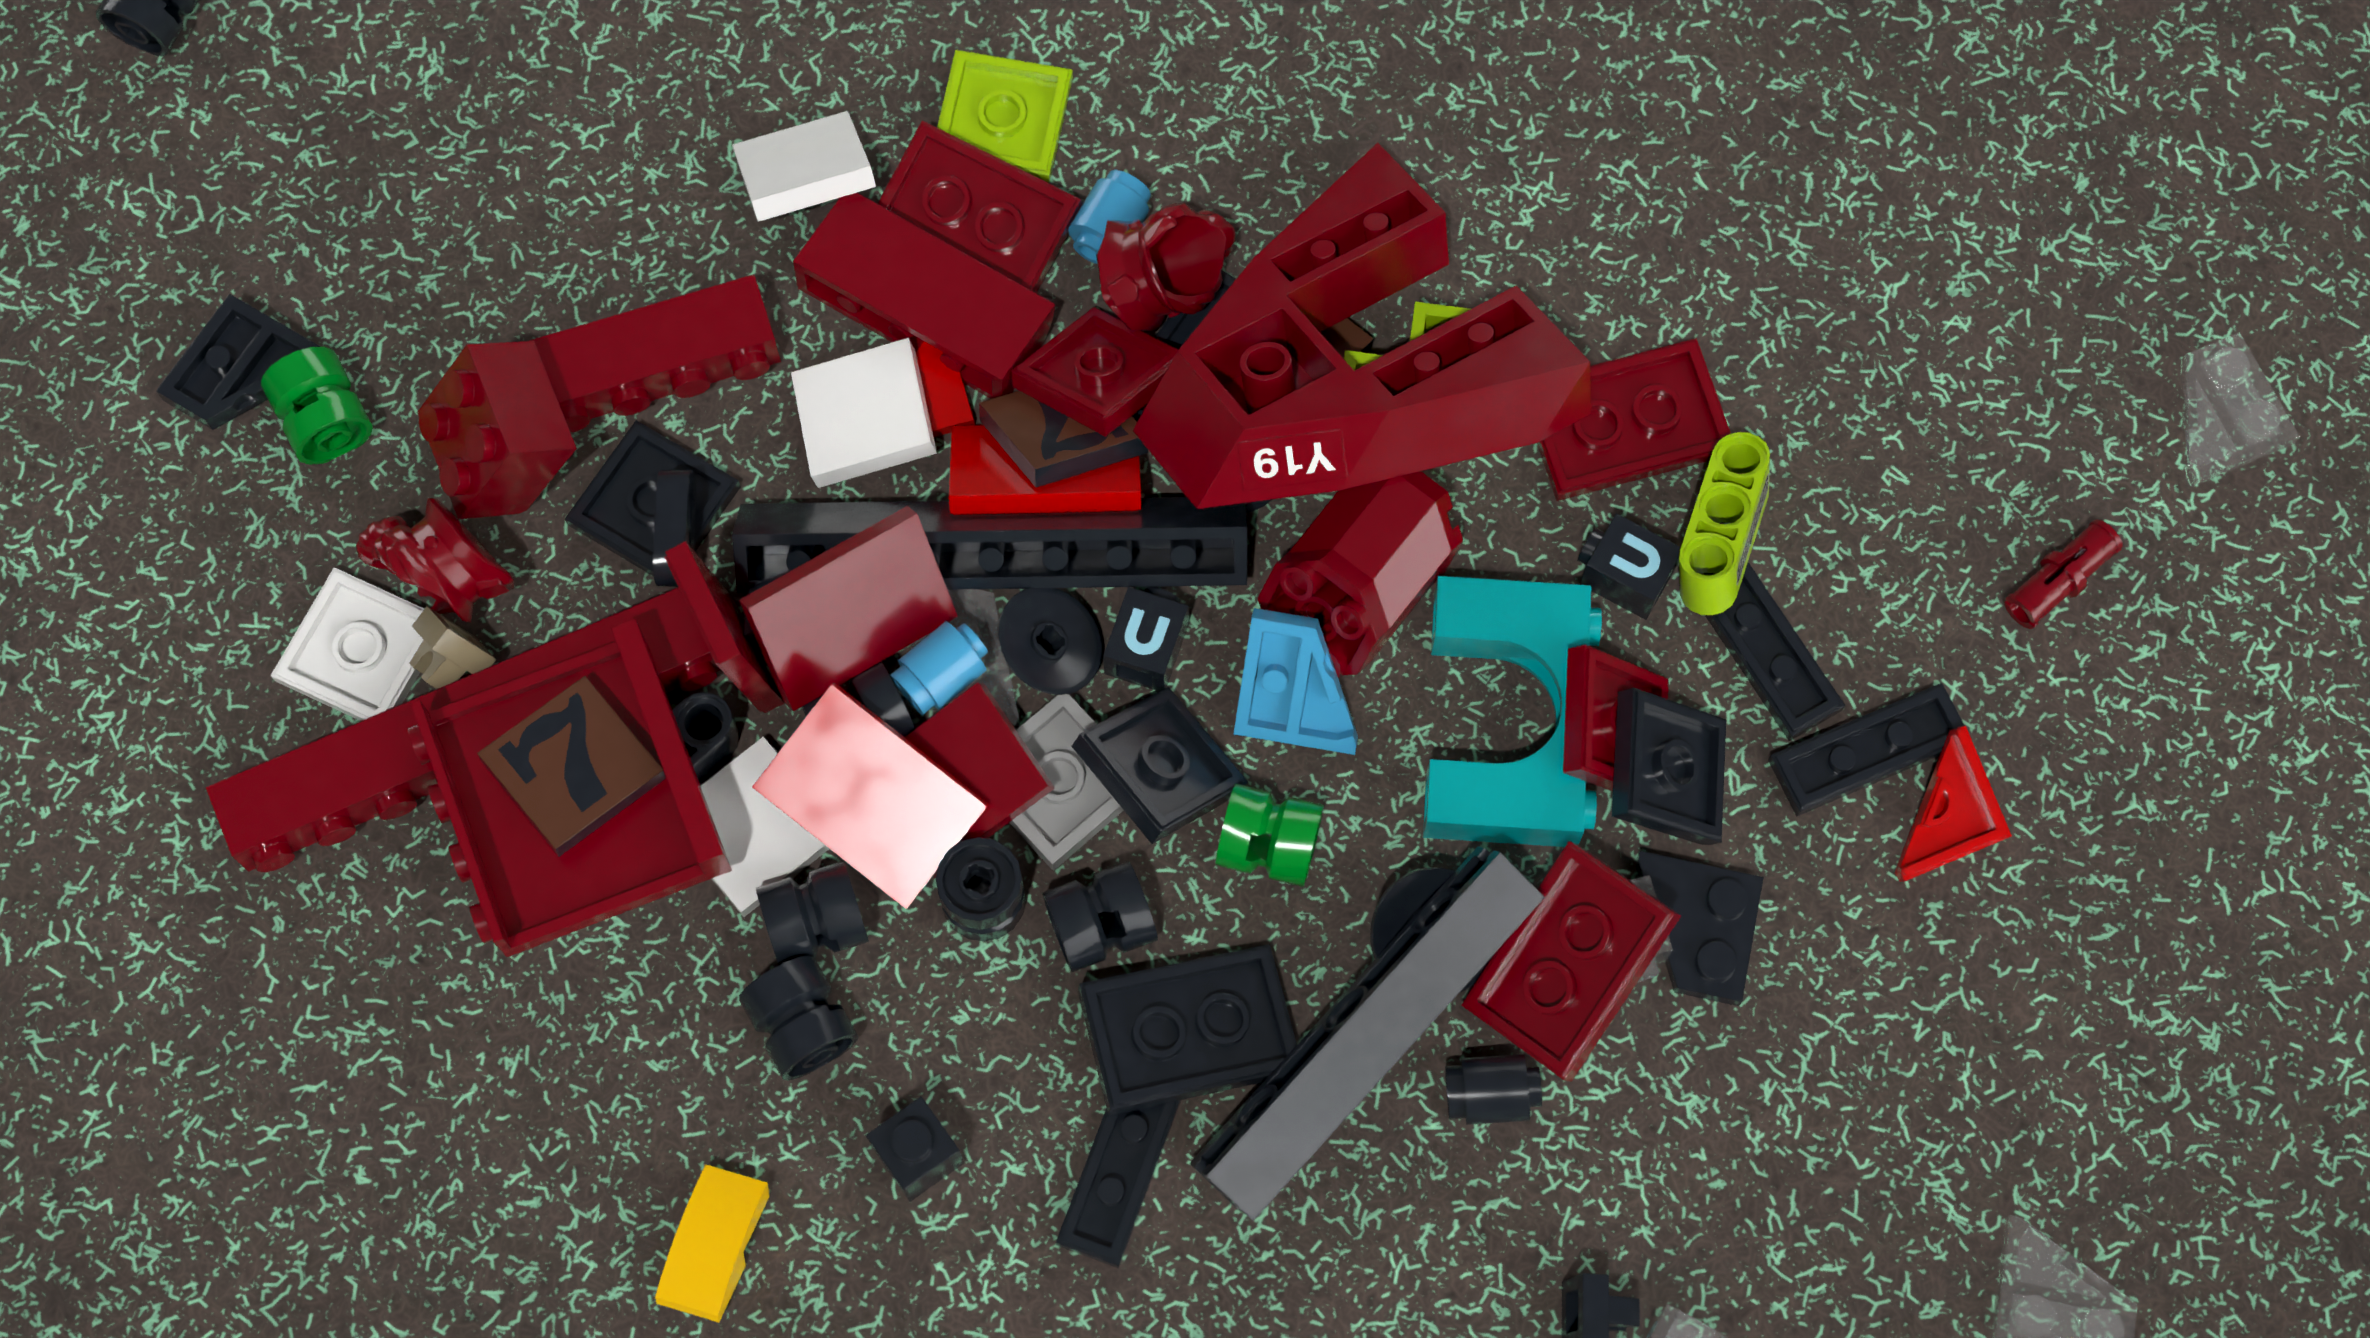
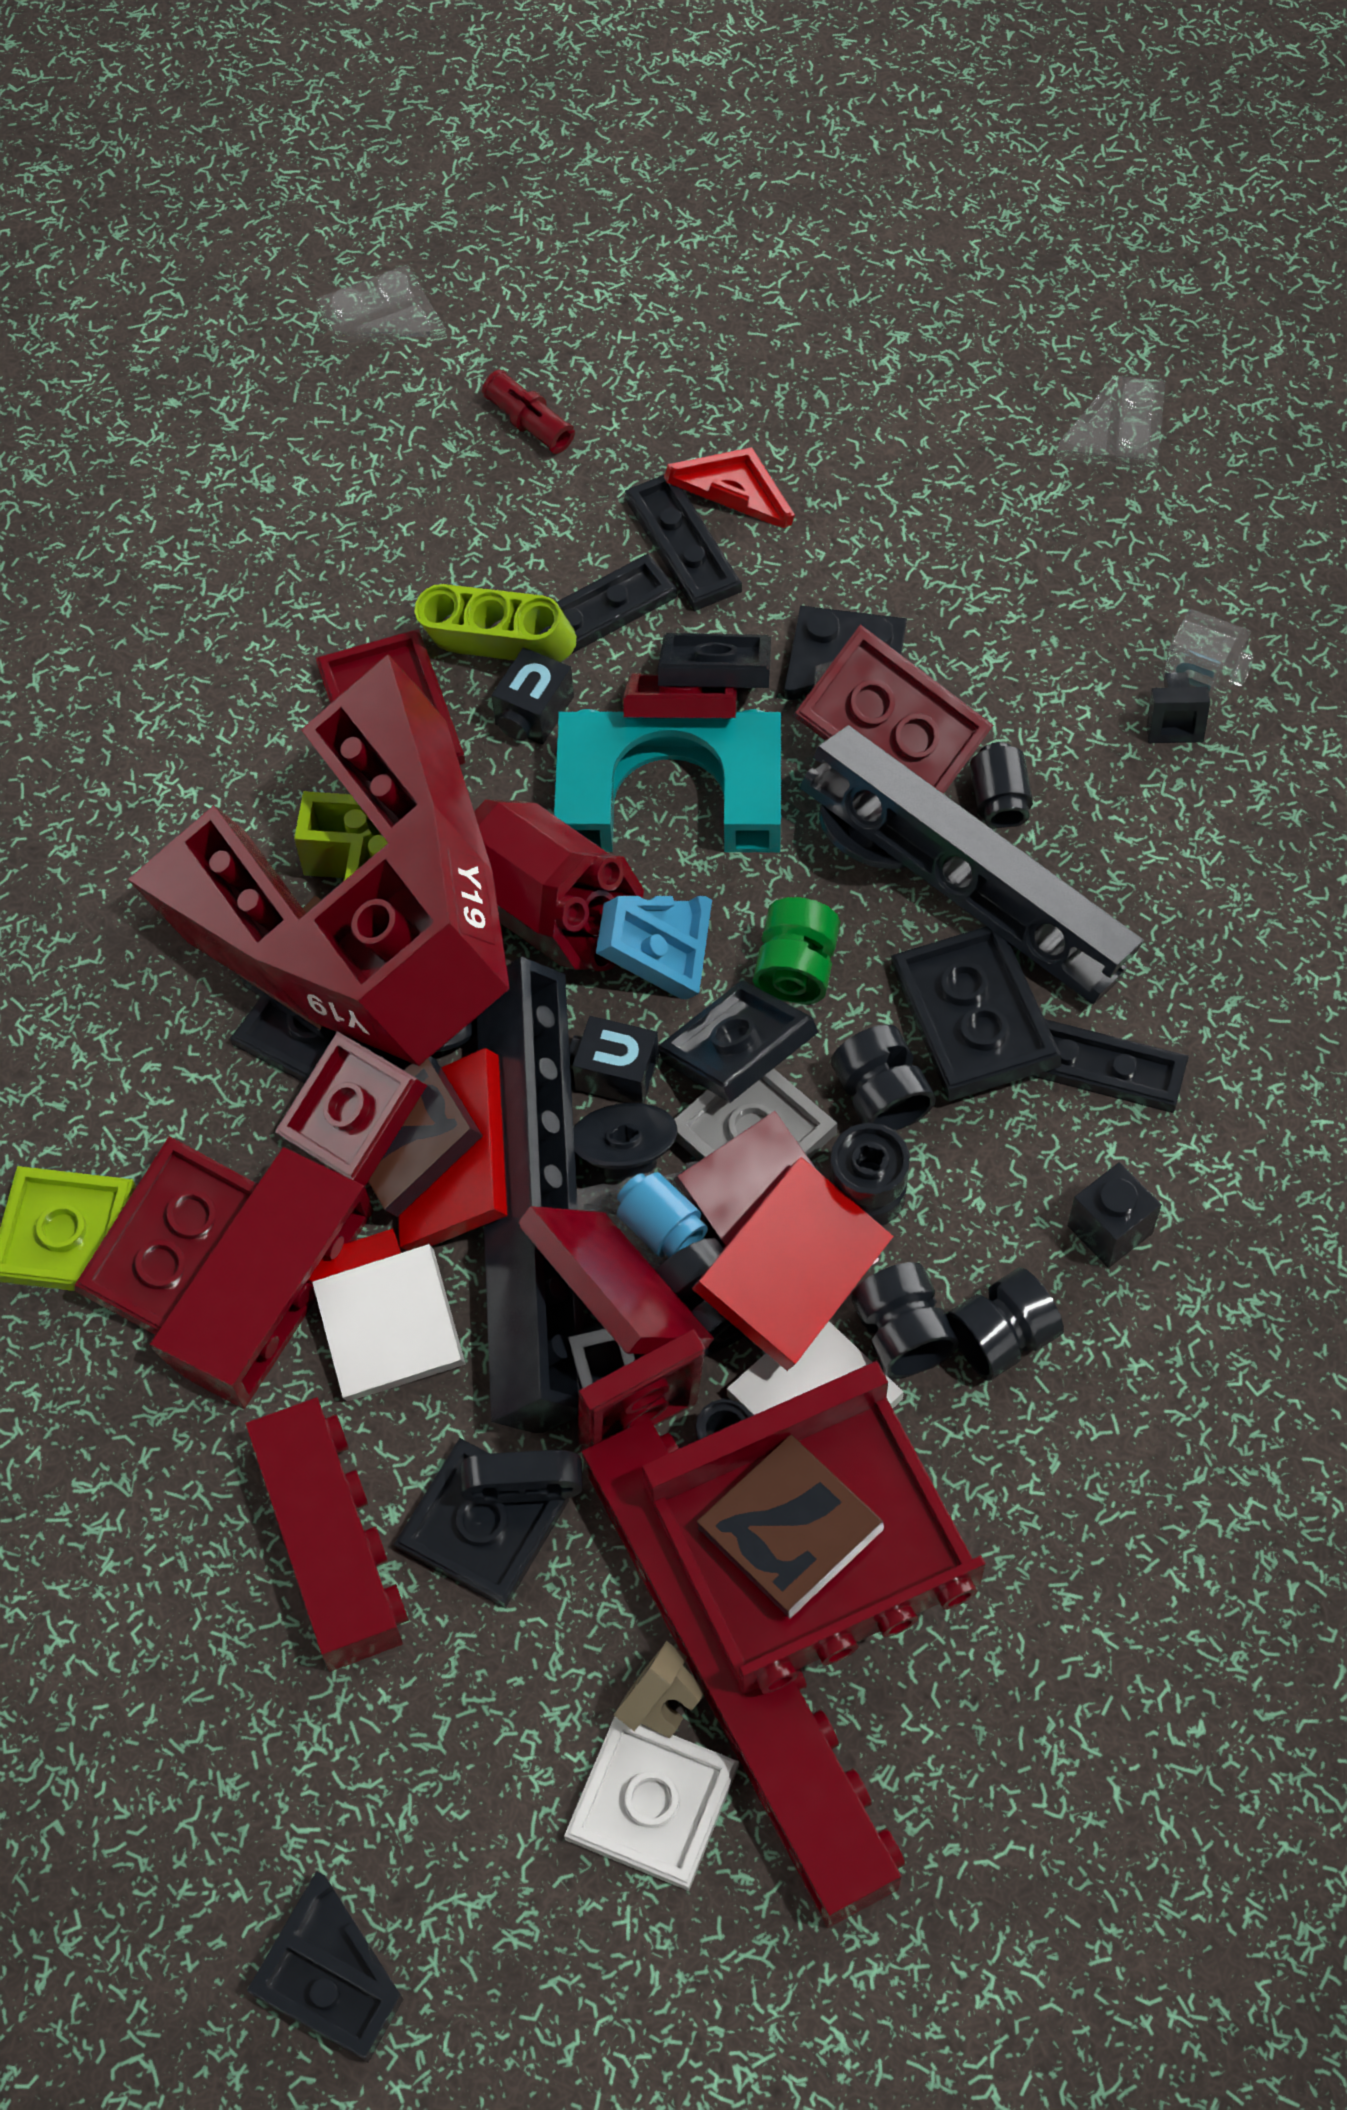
camera: 90 degrees left, 10 degrees down
green wheel [261,347,373,465] -> none
dark red piece [356,498,515,623] -> none
dark red brick [417,341,577,519] -> none
yellow slope [655,1164,770,1323] -> none
white tile [732,111,876,222] -> none
dark azure brick [1068,170,1151,264] -> none
dark red piece [1096,203,1235,332] -> none

